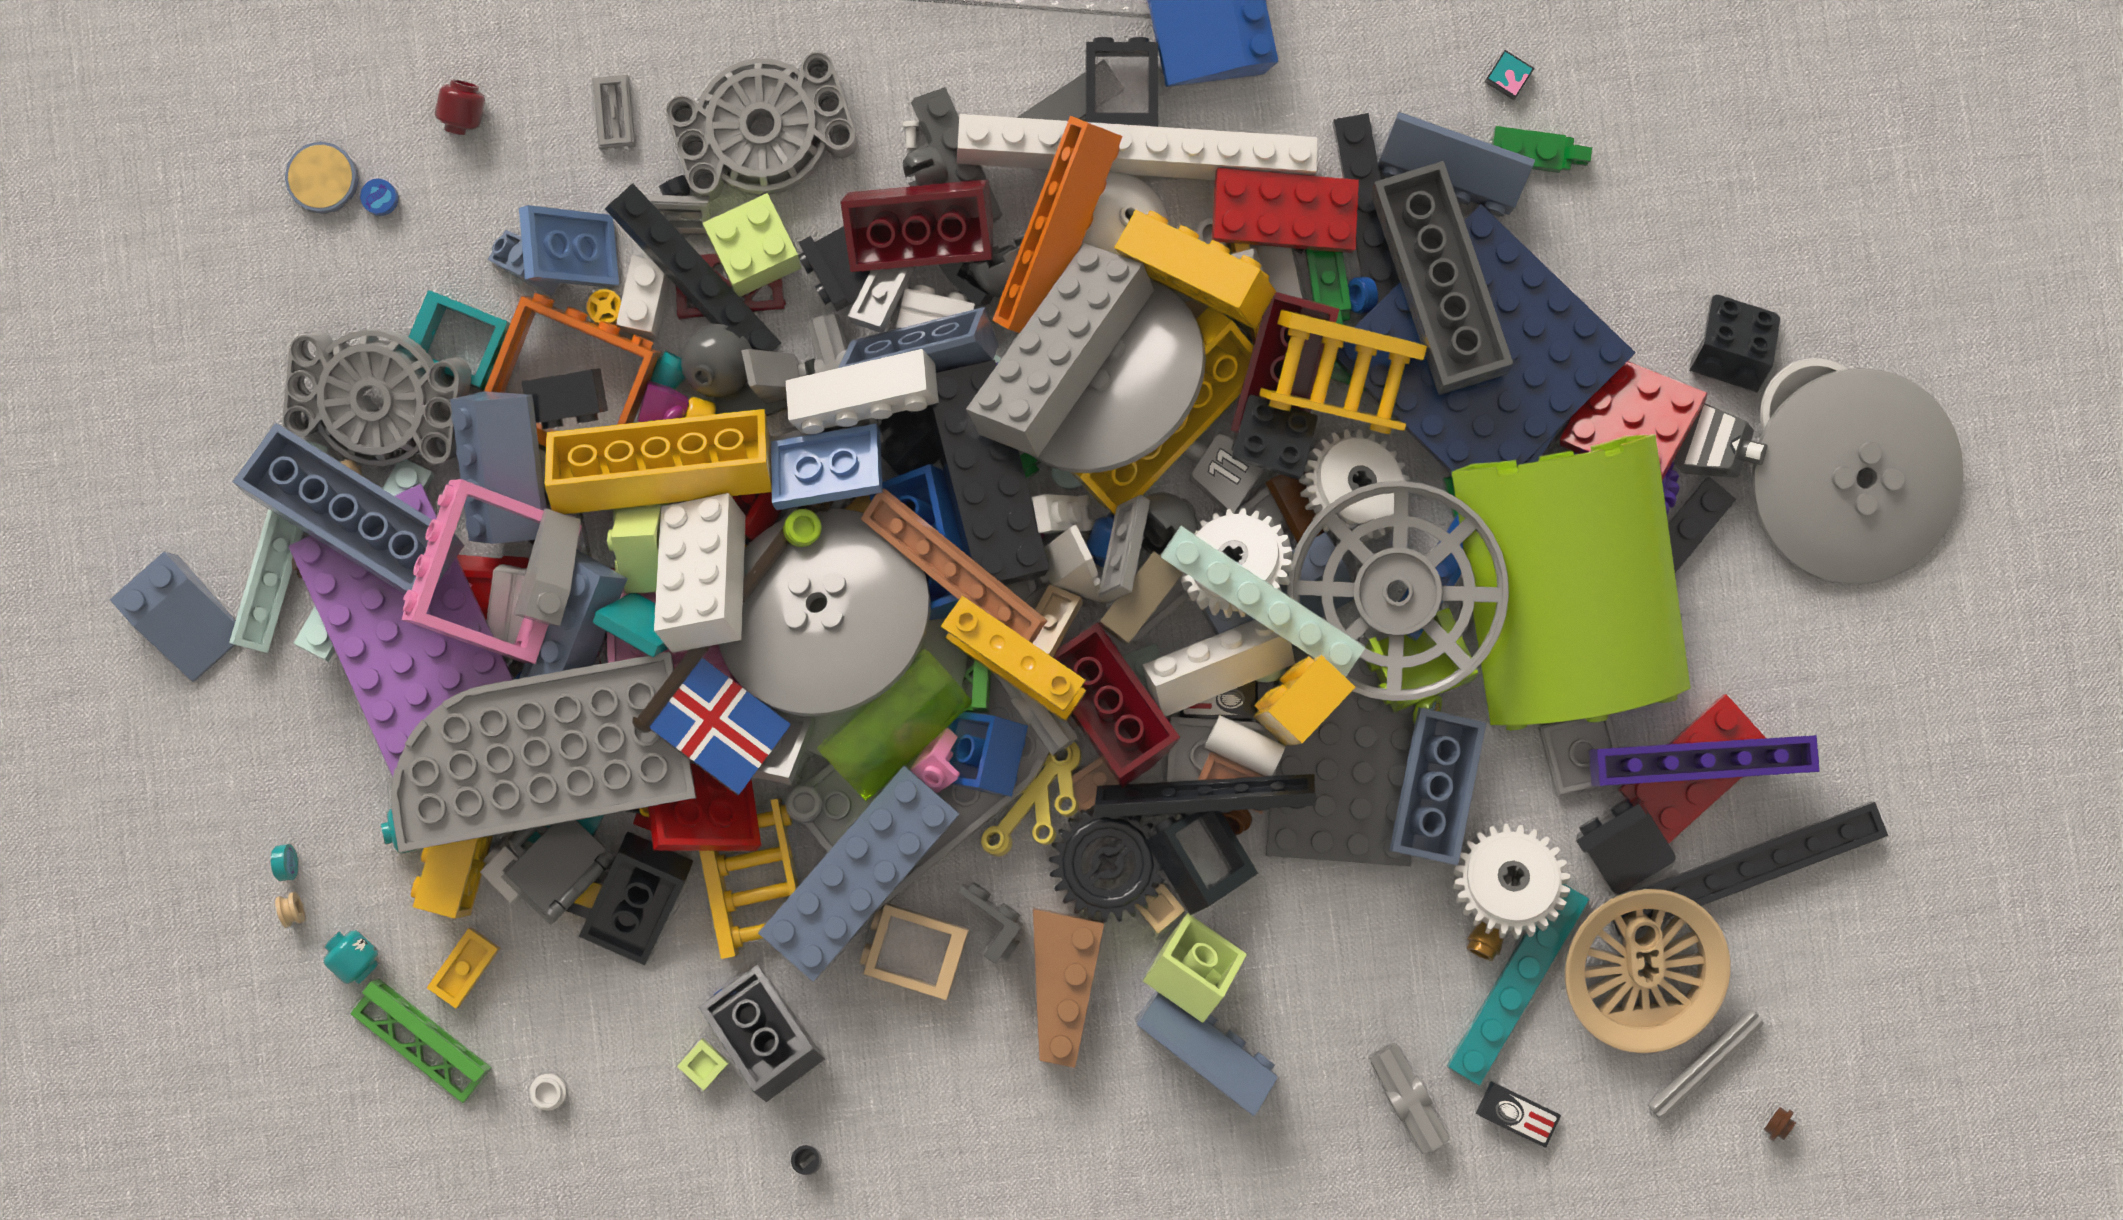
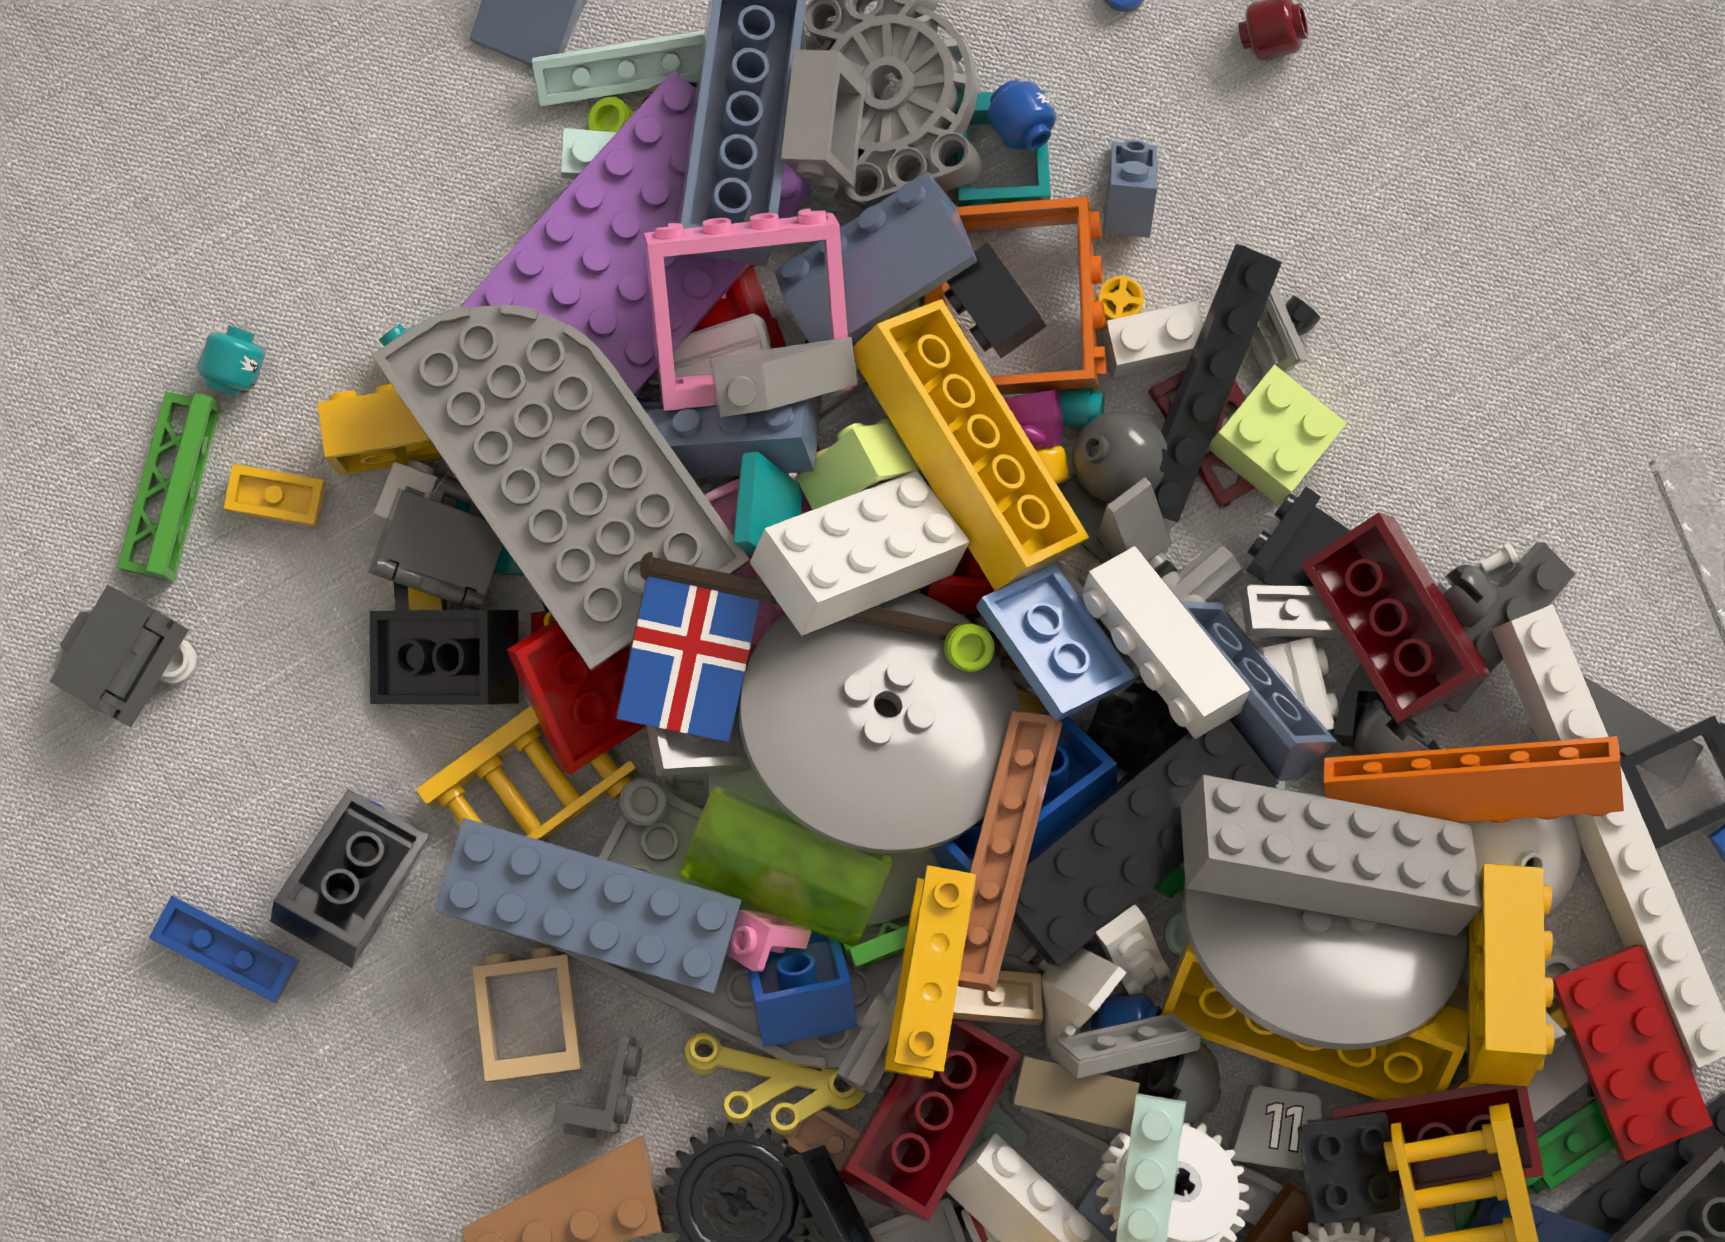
camera: 65 degrees right, 5 degrees down
teal tile [270,844,298,881] -> none
tan bush [275,892,305,928] -> none
medium blue plate [519,205,619,288] -> none
light grey tile [592,75,636,150] -> none
light grey piece [666,51,858,201] -> none
yellowish green plate [677,1038,730,1091] -> none
black hinge [791,1145,822,1175] -> none
blue tile [1348,277,1378,313] -> none
none -> dark grey piece [50,585,189,727]
none -> blue plate [149,896,299,1003]
none -> lime tile [587,97,634,132]
none -> light grey window [781,50,867,193]
none -> blue head [987,80,1056,150]

